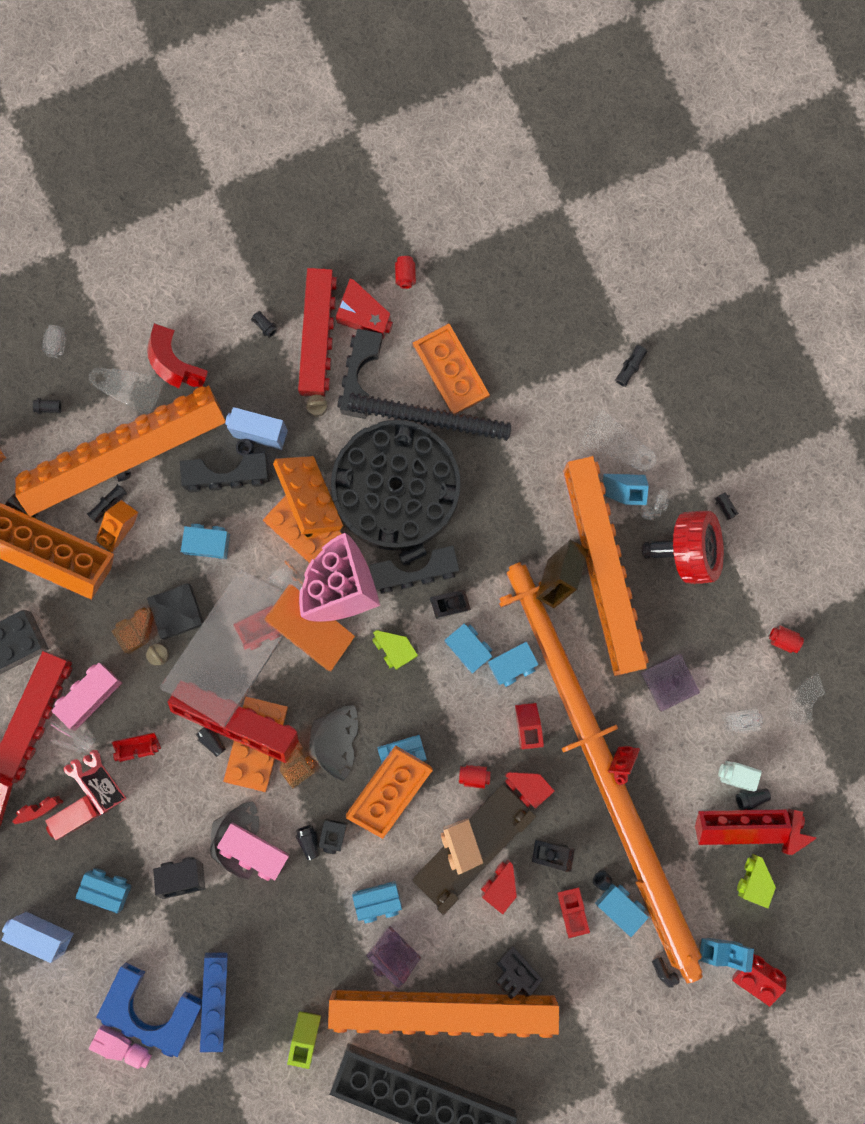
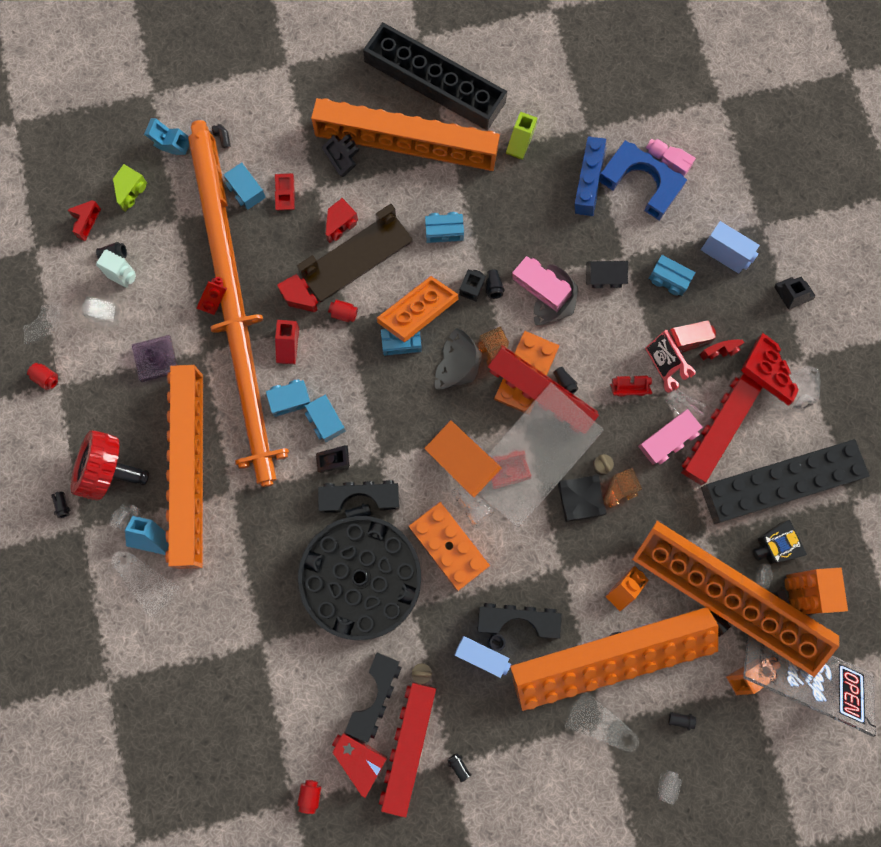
camera: 170 degrees left, 5 degrees down
black pin [87,484,128,523] -> none
red arch [147,323,208,388] -> none
dark azure brick [181,524,230,559] -> none
orange plate [273,456,343,534] -> none
bright pink brick [299,533,380,621] -> none
black piece [347,392,511,441] -> none
clear purple plate [366,926,421,988] -> none
lime slope [372,630,418,670] -> none
orange plate [413,324,490,414] -> none
light nougat slope [441,818,483,875] -> none
black slope [532,840,575,872] -> none
dark brown brick [536,539,588,609] -> none
black hinge [593,870,612,891] -> none
black pin [615,345,648,387] -> none
red brick [695,809,792,845] -> none
red bracket [732,954,786,1007] -> none

